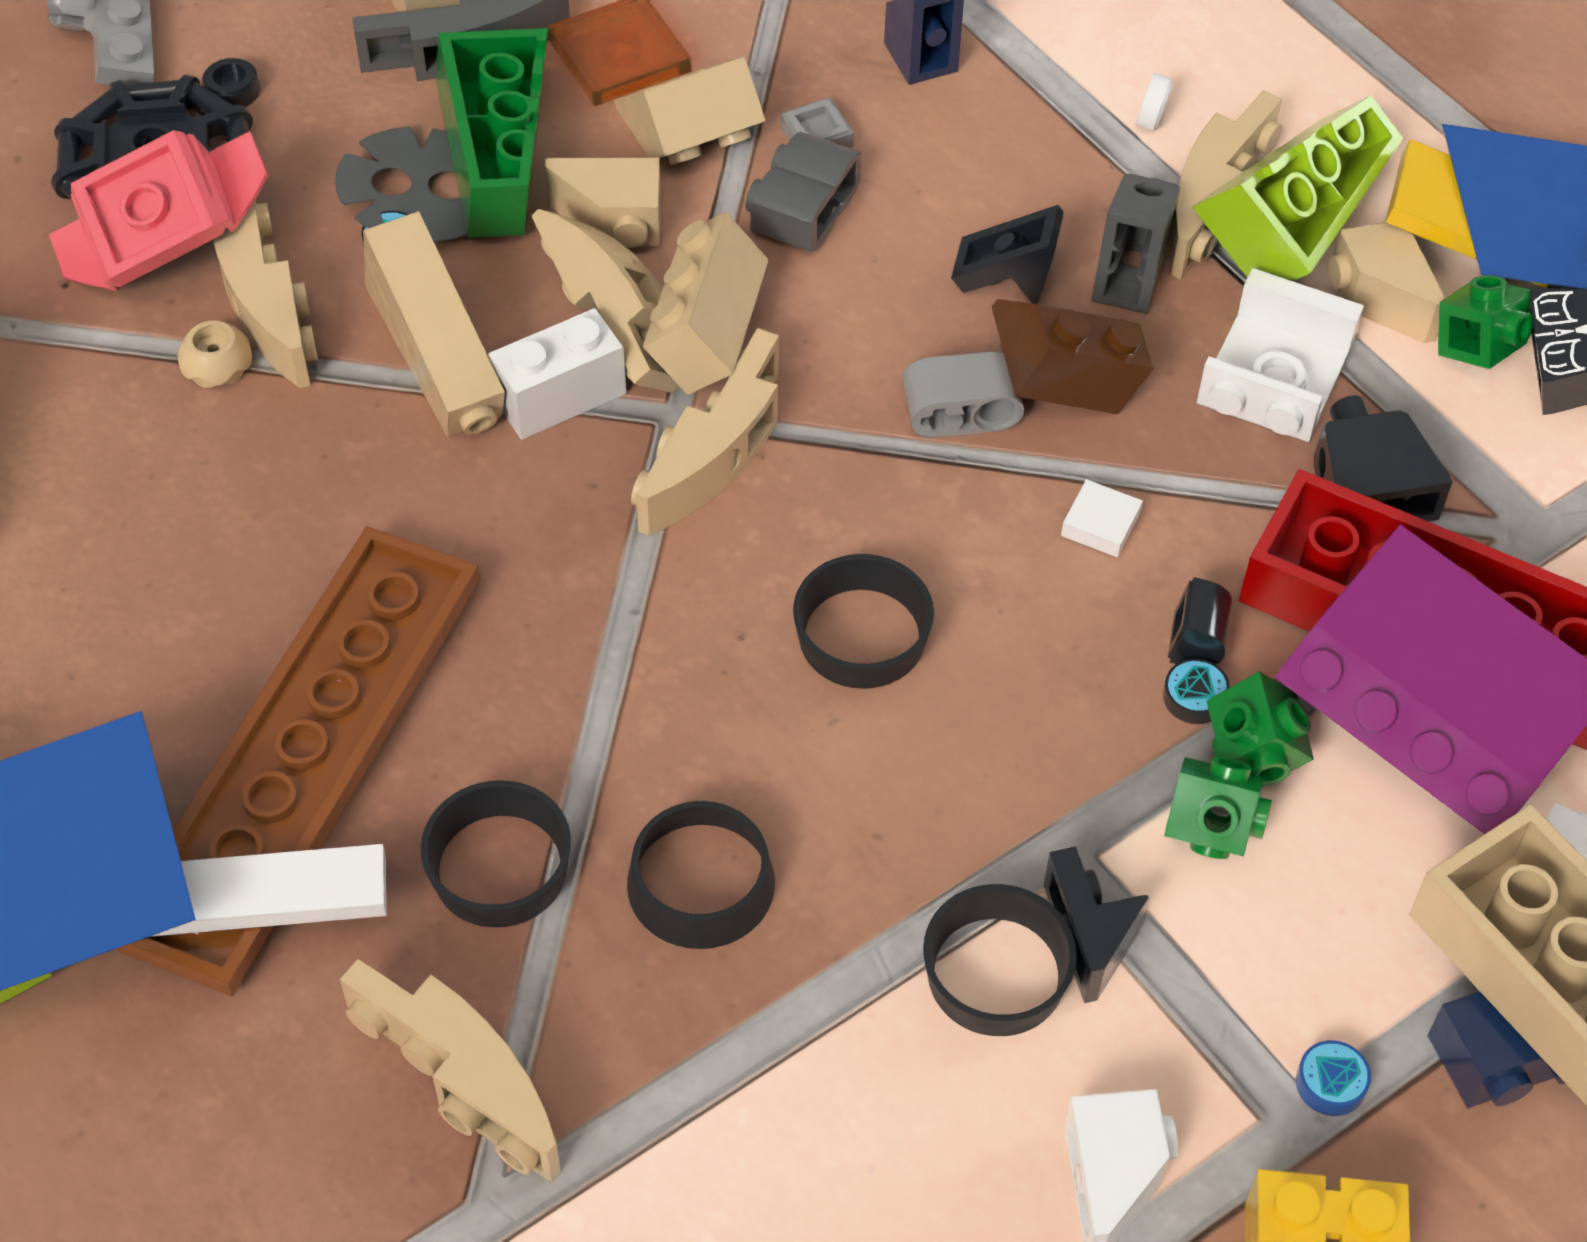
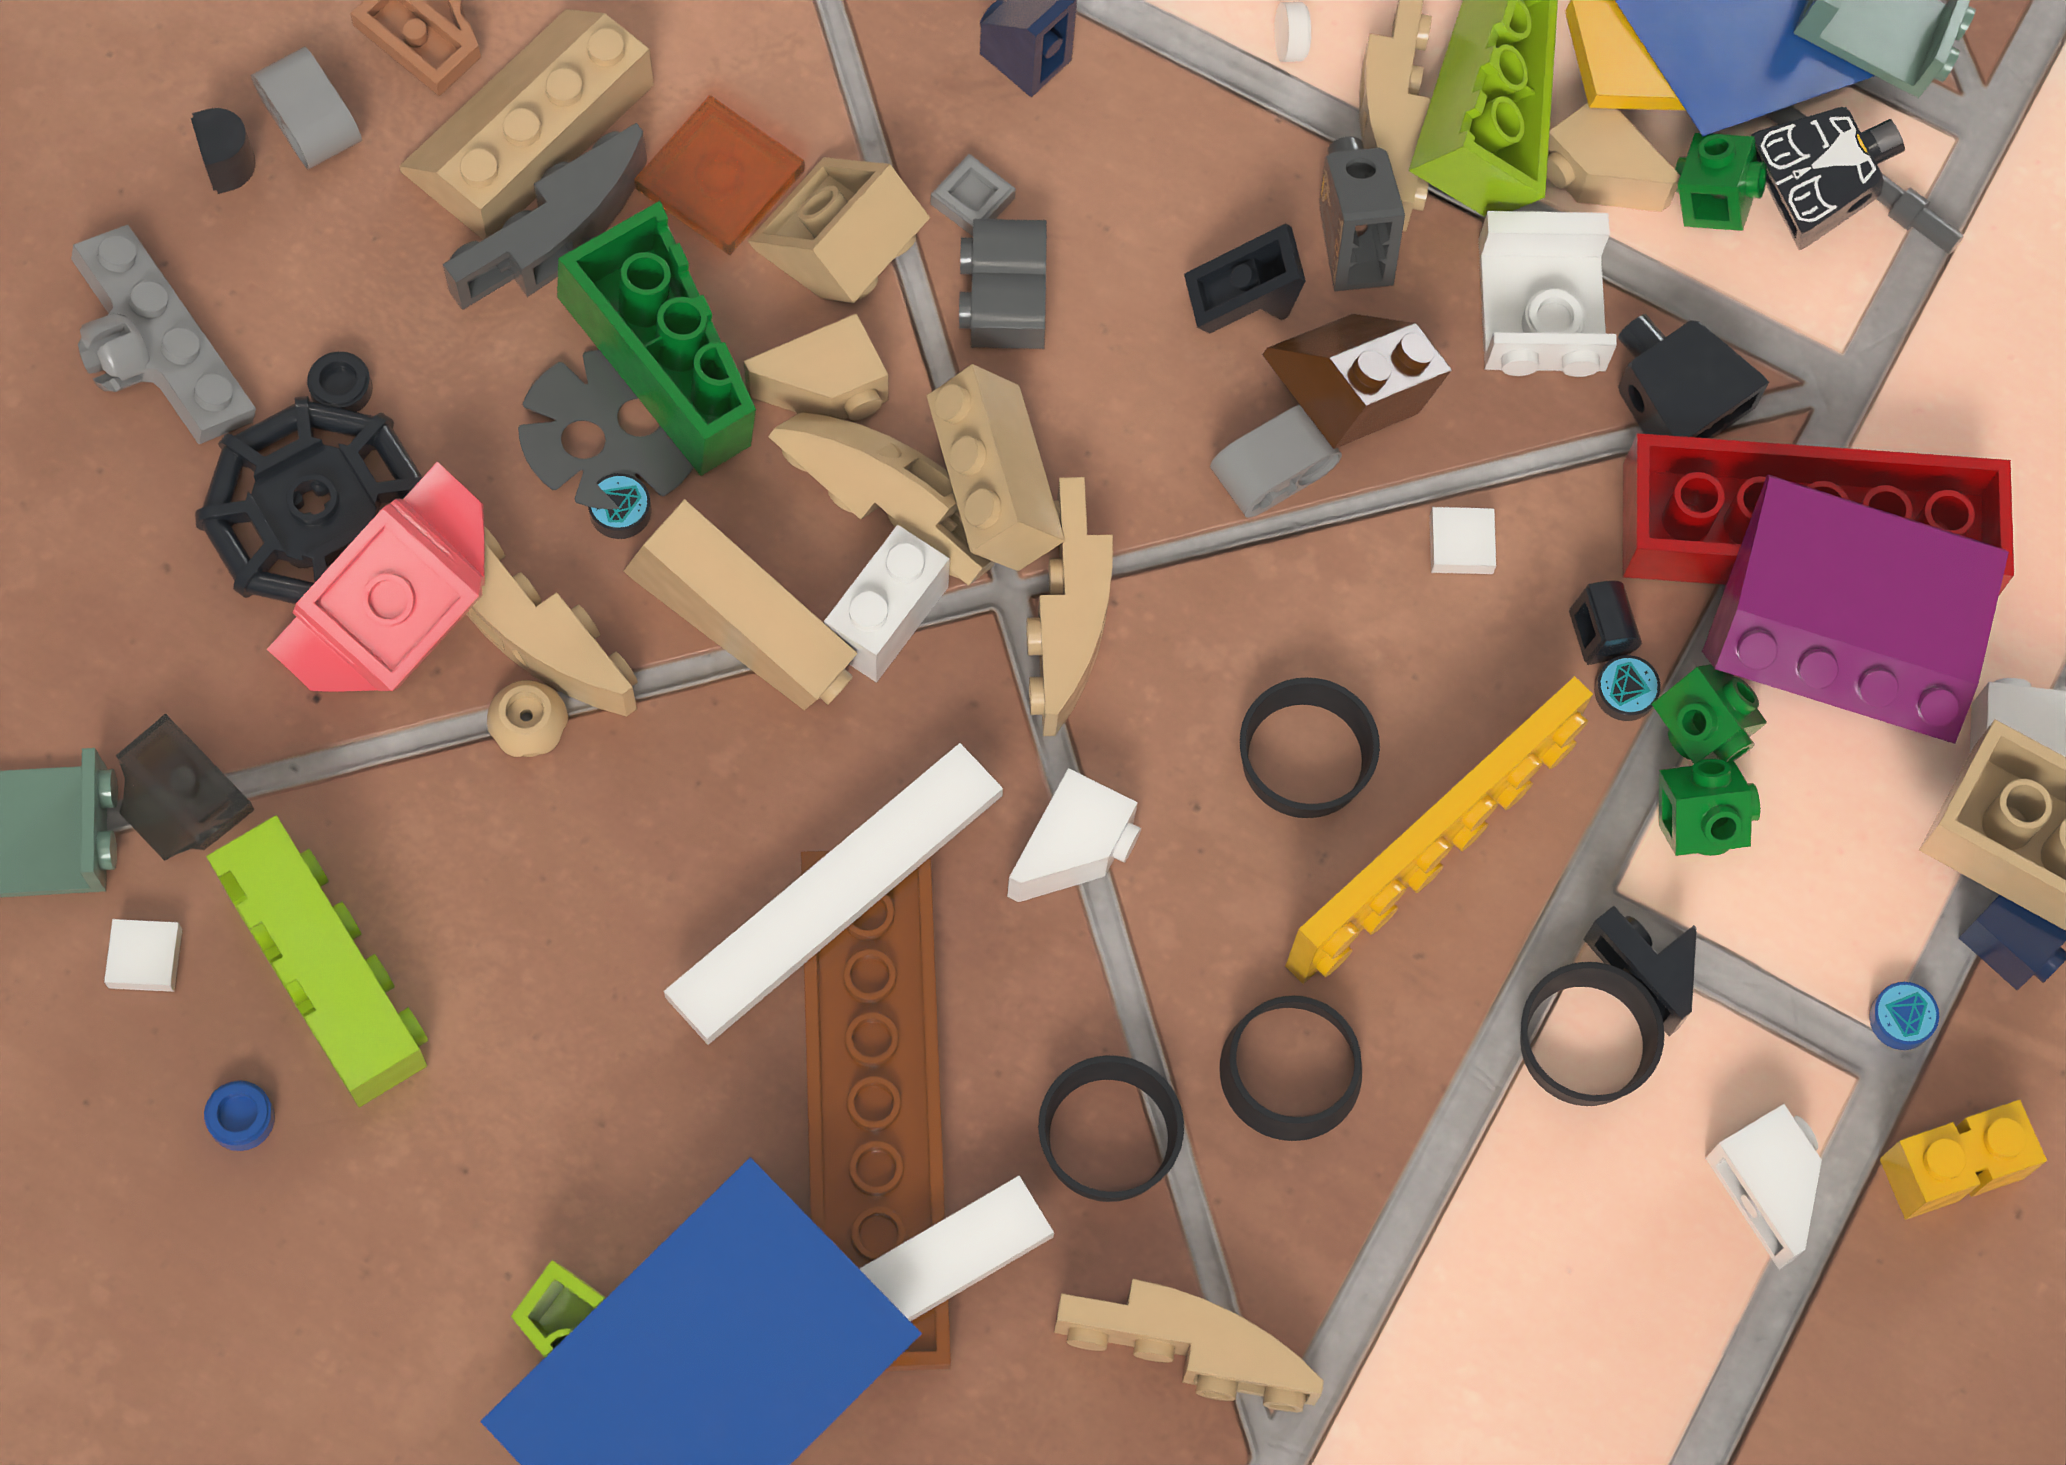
camera: 30 degrees left, 15 degrees up
none -> white tile [664,743,1003,1045]
none -> white slope [1007,768,1141,902]
none -> yellow plate [1285,676,1593,984]

